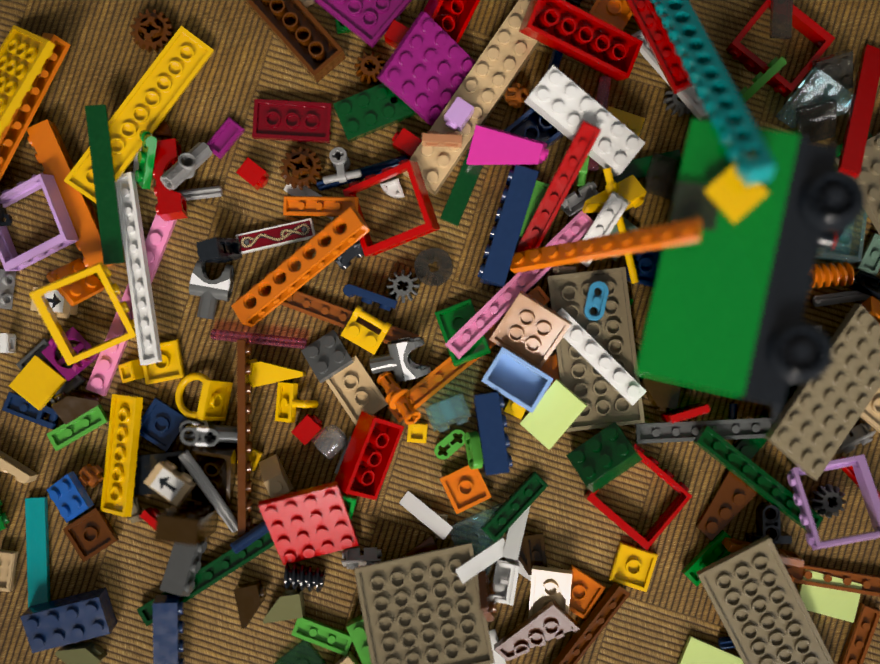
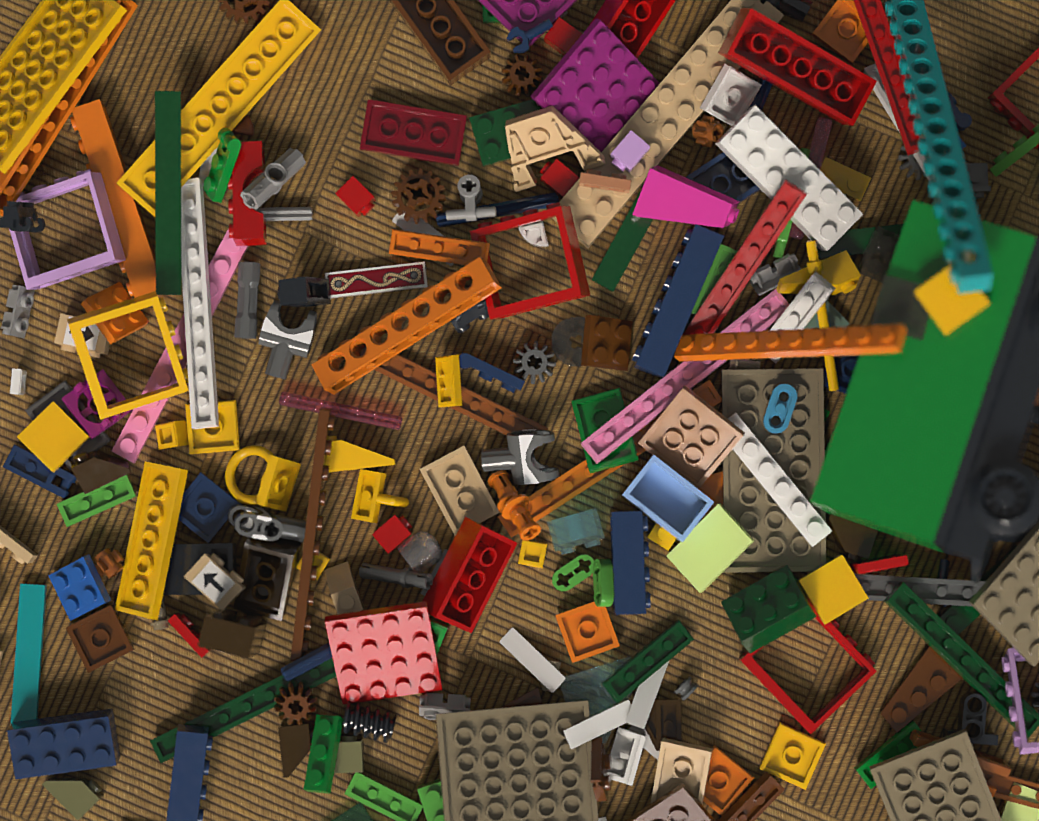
camera: 10 degrees right, 0 degrees up
dark grey brick [160,538,207,596] -> none
light grey axle [179,450,238,533] -> none
magenta tile [207,117,245,160] -> none
dark grey plate [301,329,354,383] -> none
yellow plate [341,305,392,355] -> none
none -> dark grey axle [234,262,261,339]
none -> reddish brown gear [274,681,317,725]
none -> green plate [303,715,343,794]
none -> dark grey pin [359,562,433,590]
none -> yellow plate [435,355,462,407]
none -> tan wing [505,106,606,192]
none -> dark blue bar [507,18,553,53]
none -> reddish brown plate [581,315,633,371]
none -> dark grey bush [674,676,699,701]
none -> white tile [700,64,761,126]
none -> yellow tile [798,555,869,625]

